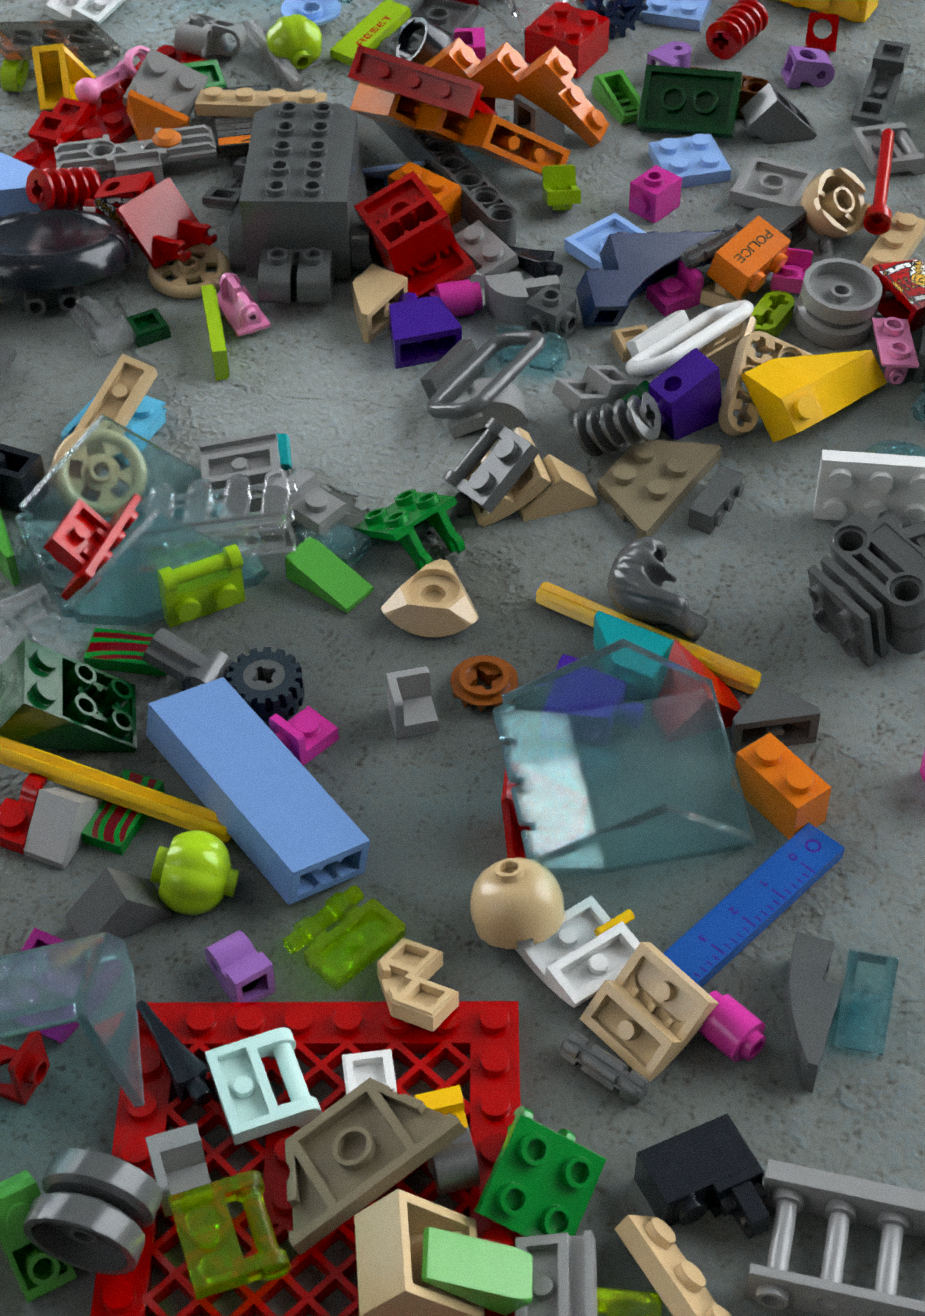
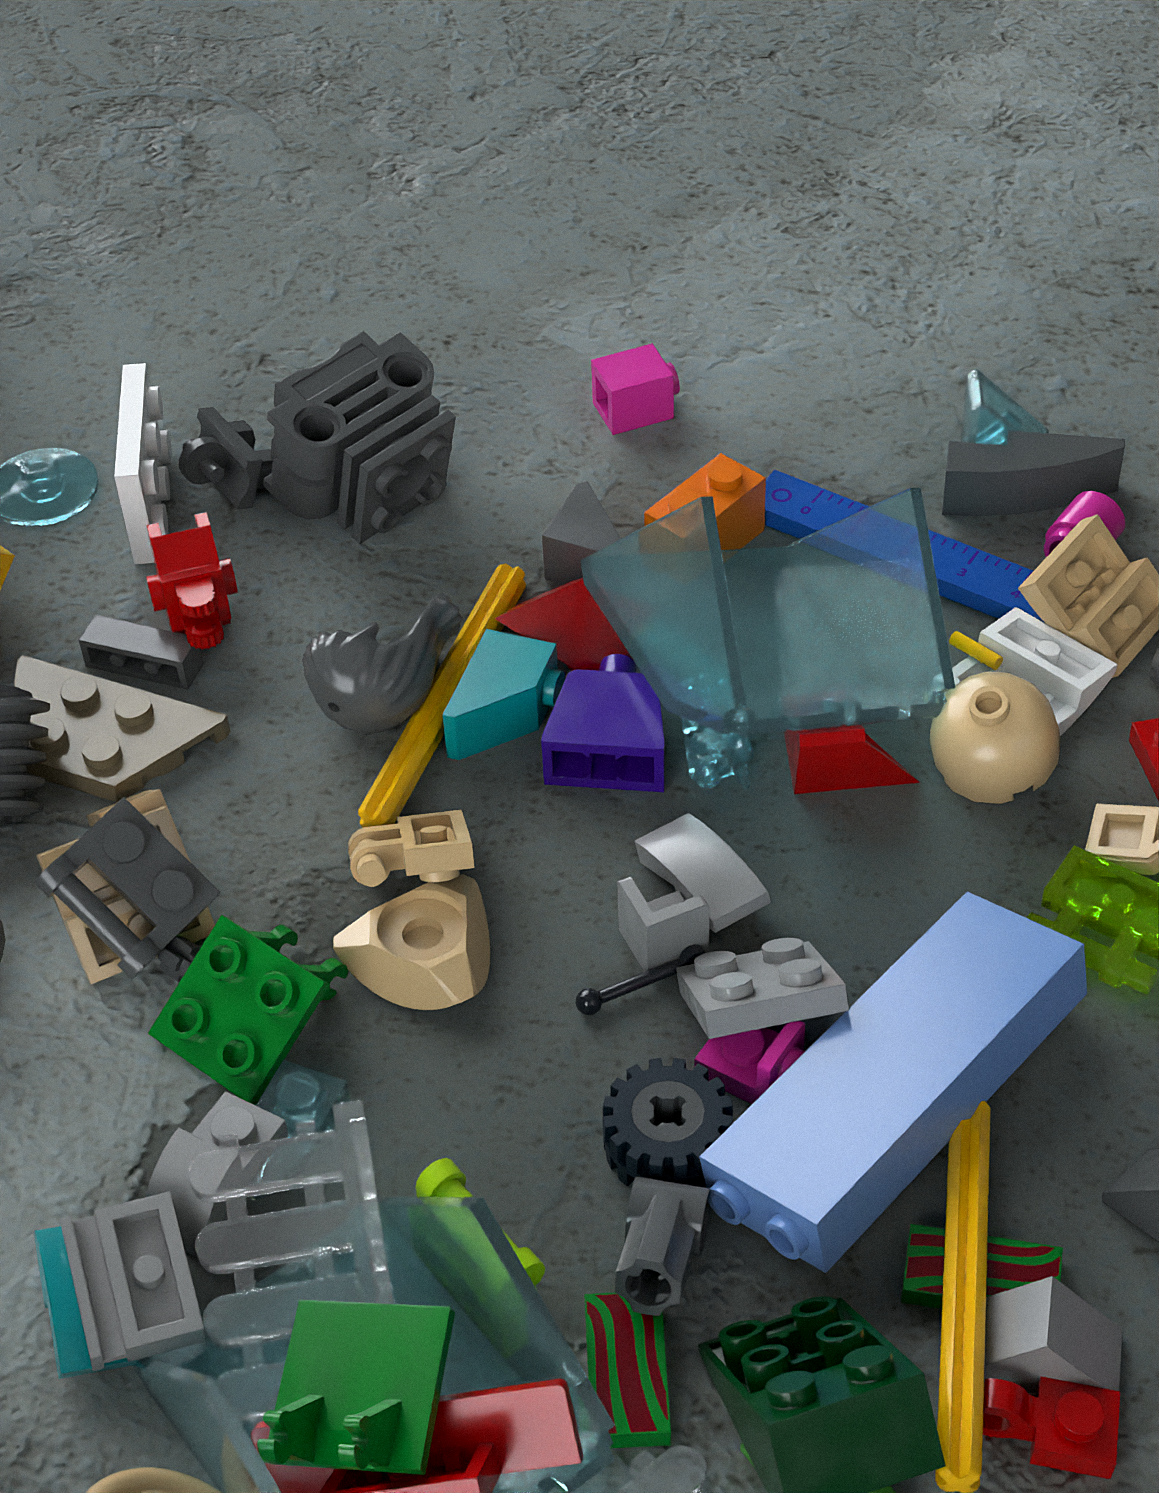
camera: 100 degrees left, 0 degrees up
lime plant [150,830,240,915] -> none
bright green slope [285,537,374,614] -> none
dark orange gear [450,655,518,712] -> none
none -> red hinge [146,512,238,650]
none -> green plate [257,1300,455,1475]
none -> tan plate [348,810,474,887]
none -> black hinge [575,944,706,1015]
none -> light grey slope [635,813,771,933]
none -> light grey plate [676,938,849,1039]

